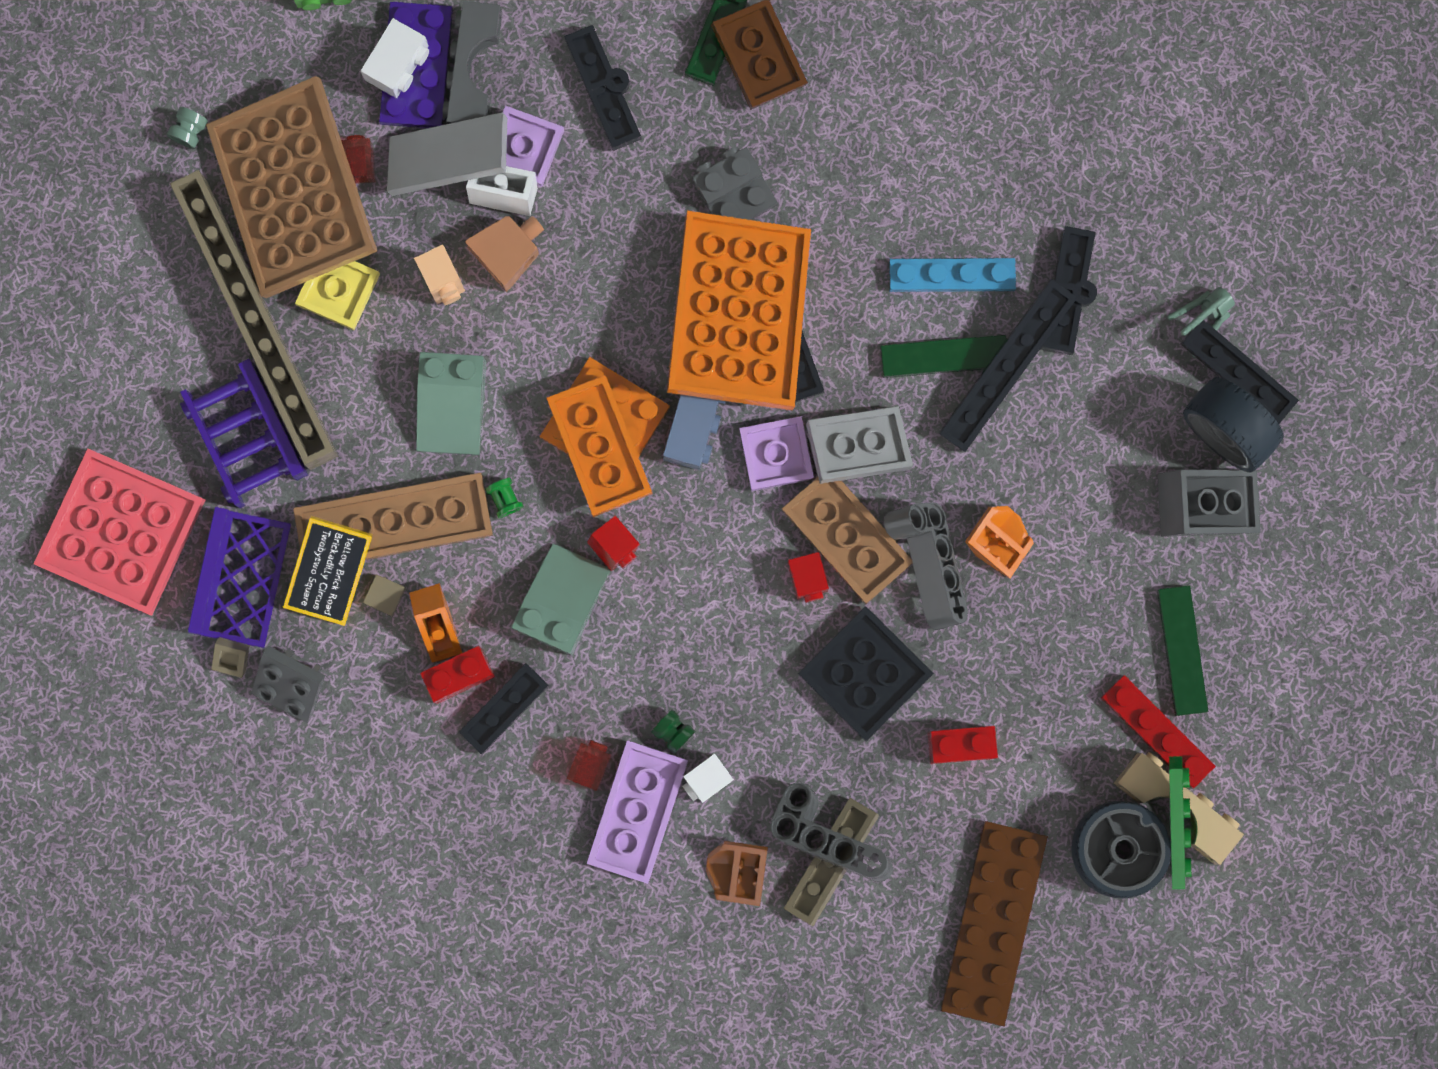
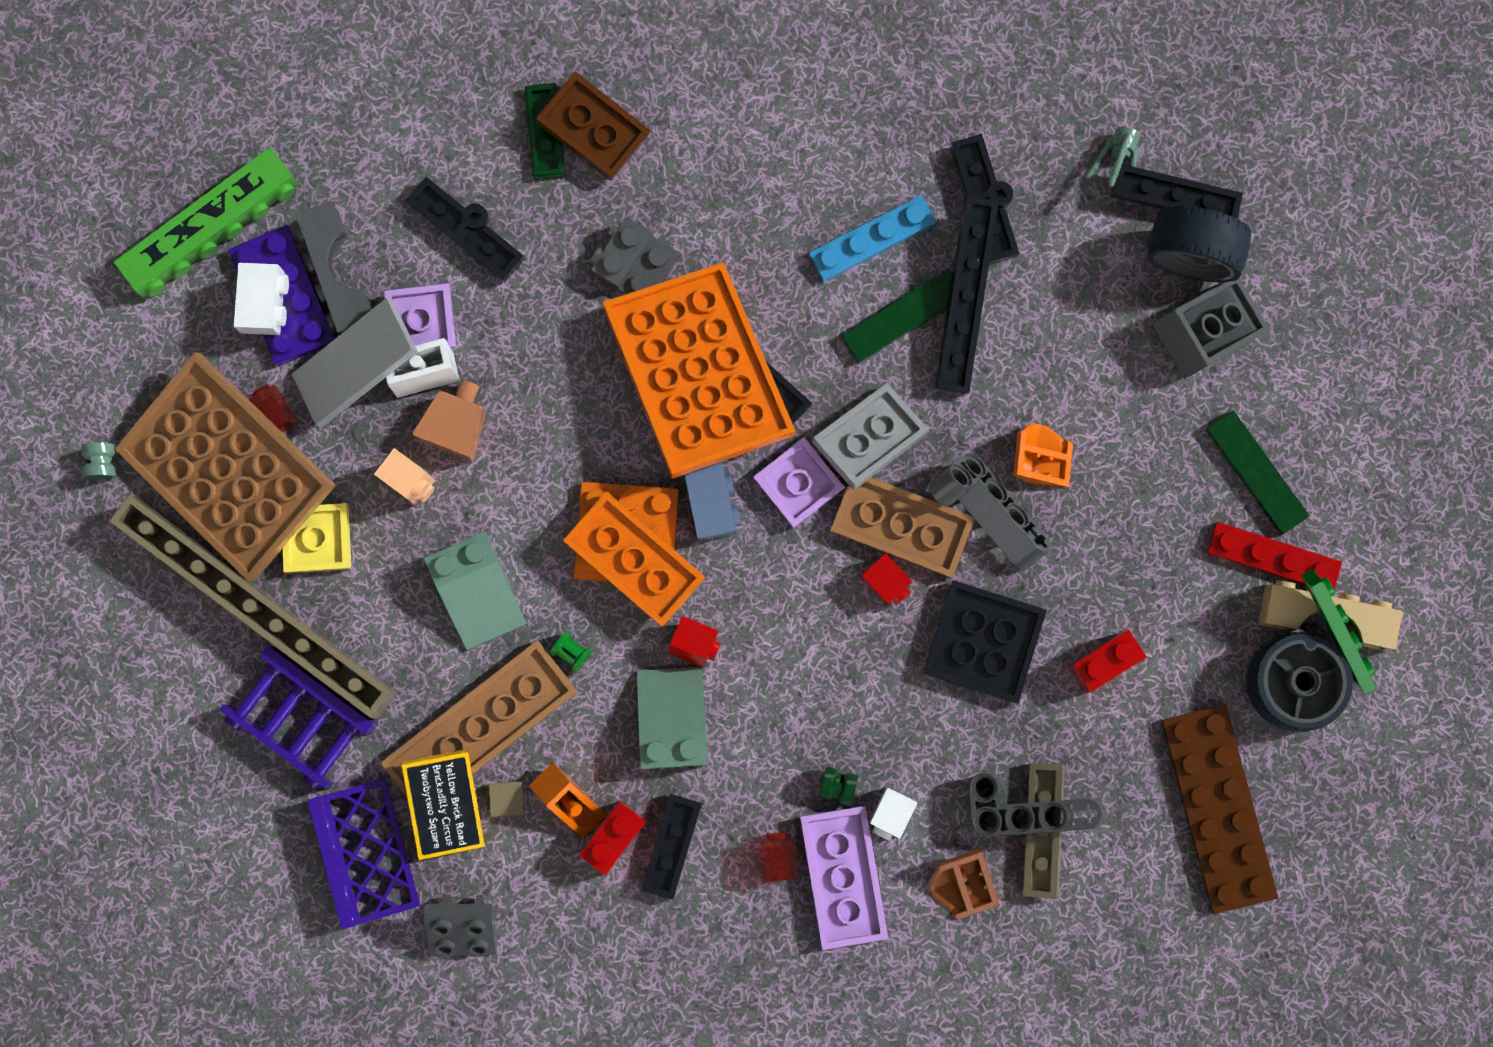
camera: 25 degrees left, 0 degrees up
coral plate [34,448,205,616] -> none
dark tan tile [211,637,250,678] -> none

